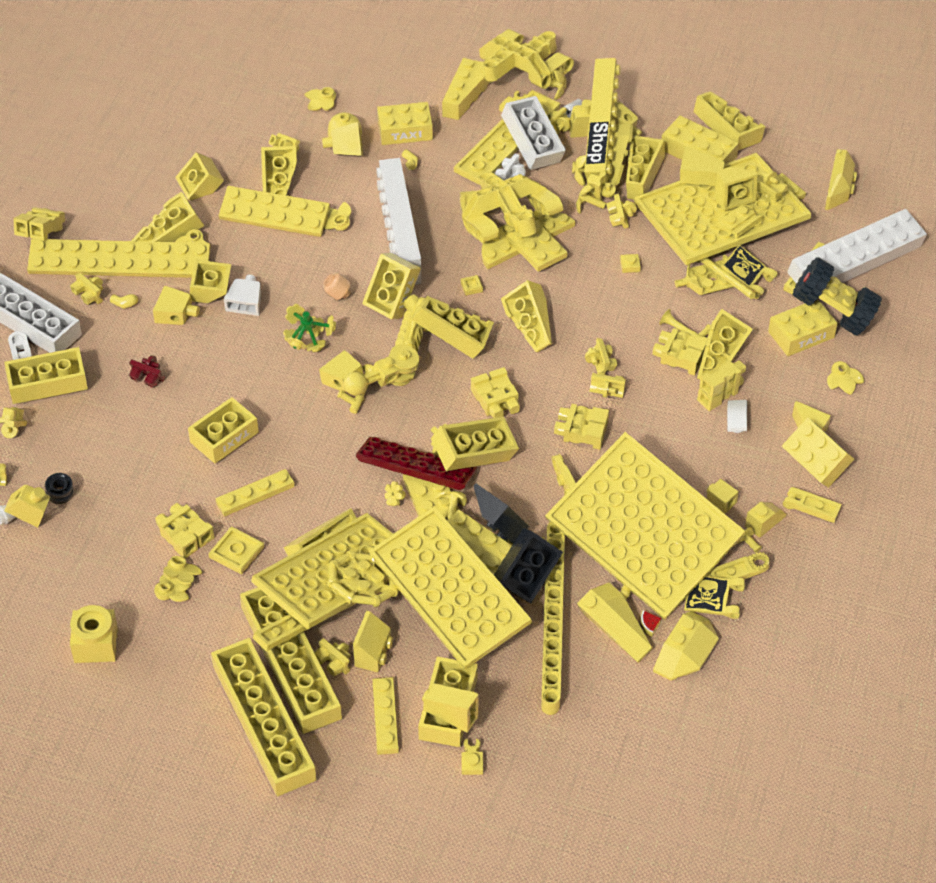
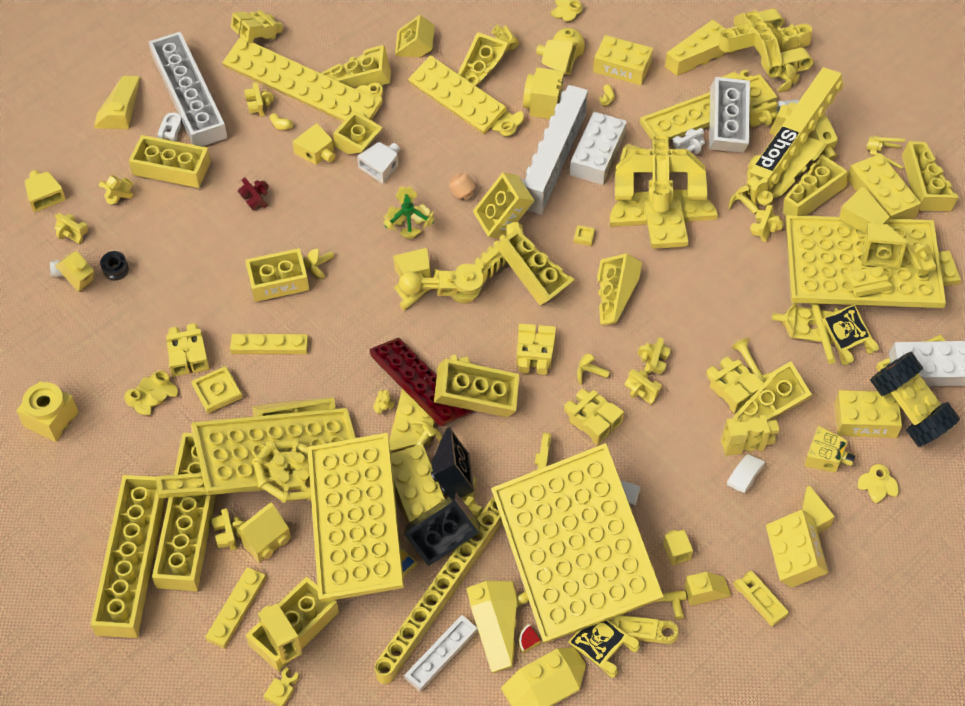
camera: 30 degrees right, 5 degrees up
light yellow plate [620,254,641,273] -> none
none -> light yellow plant [303,248,334,279]
none -> white plate [404,615,478,692]
none -> light yellow piece [523,67,564,119]
none -> white brick [570,112,627,185]
none -> light yellow plant [577,354,609,385]
none -> light yellow torso [804,426,855,472]
none -> light yellow plant [866,136,906,169]

